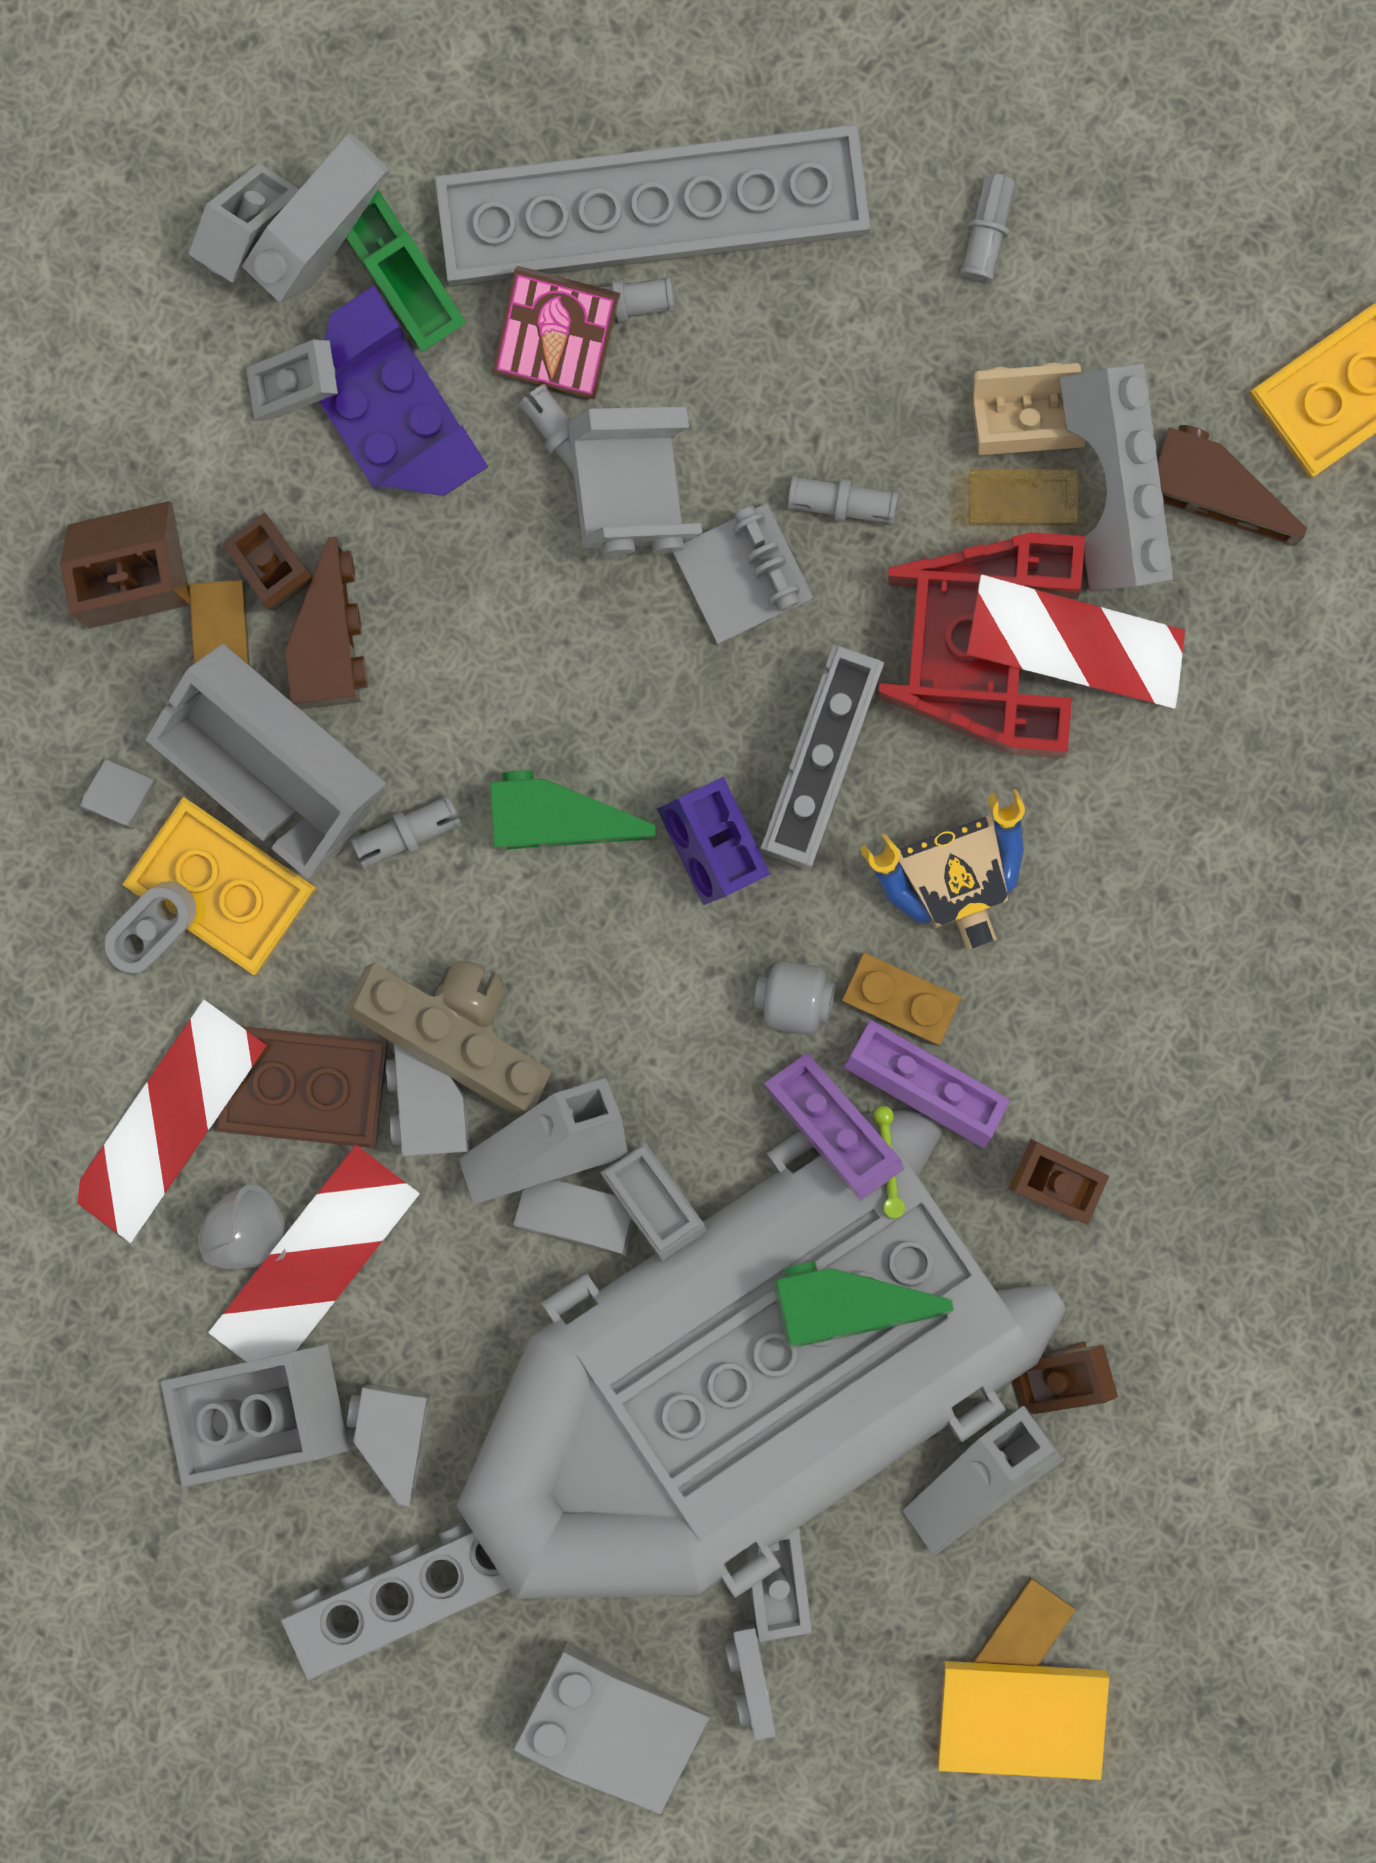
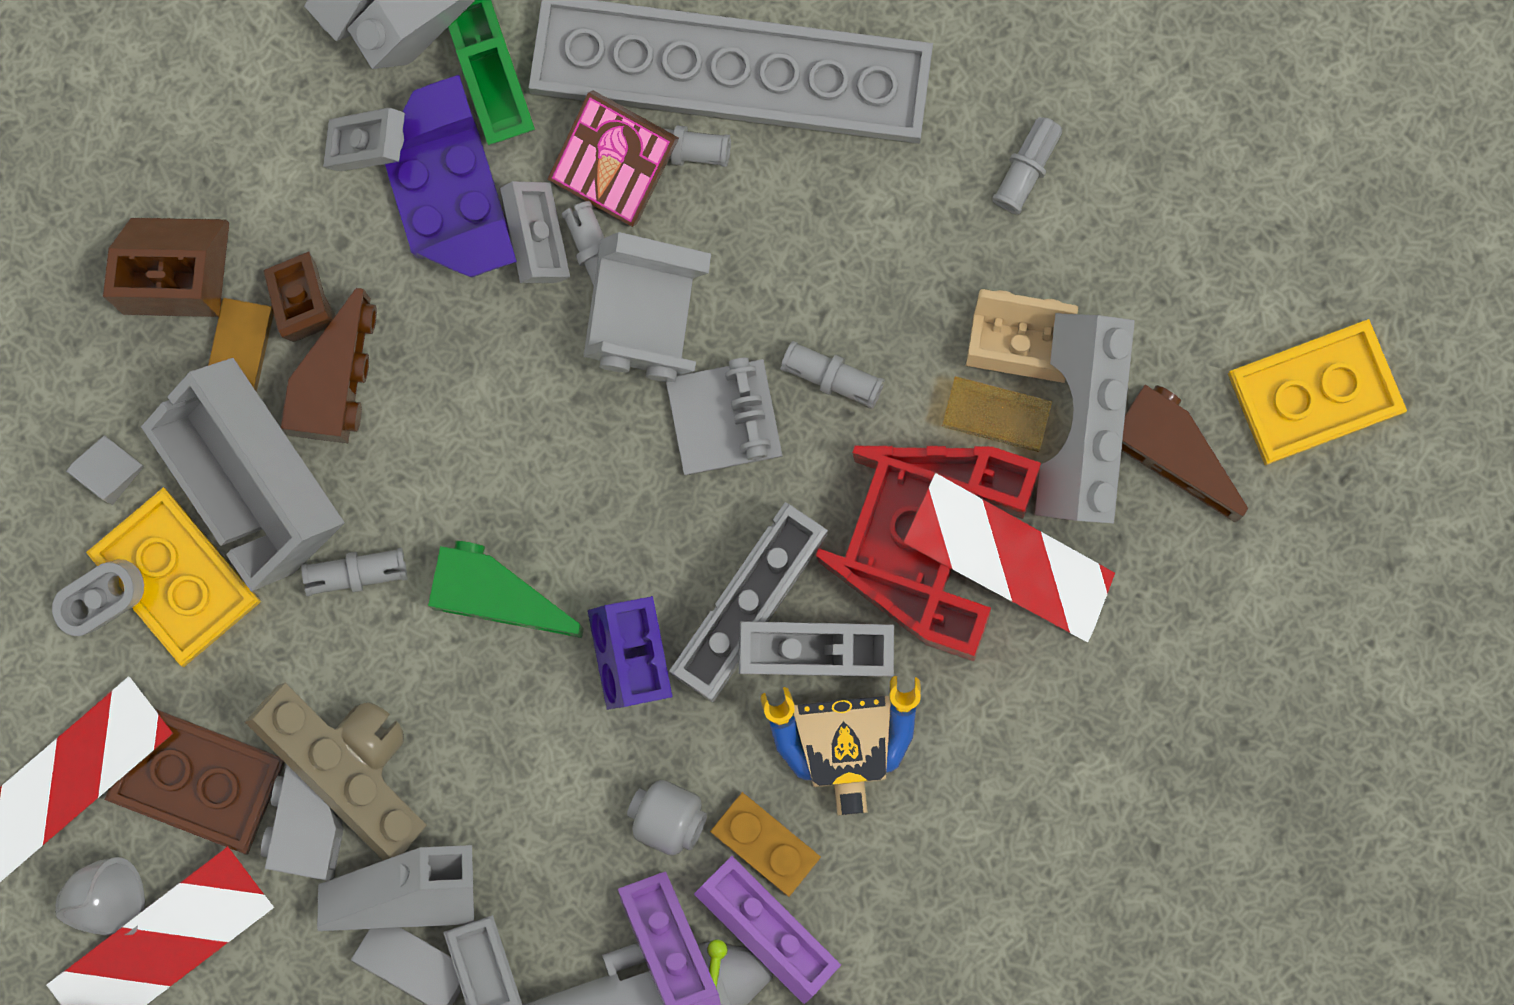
camera: 15 degrees right, 5 degrees down
none -> light grey plate [500,181,570,283]
none -> light grey slope [739,622,894,677]

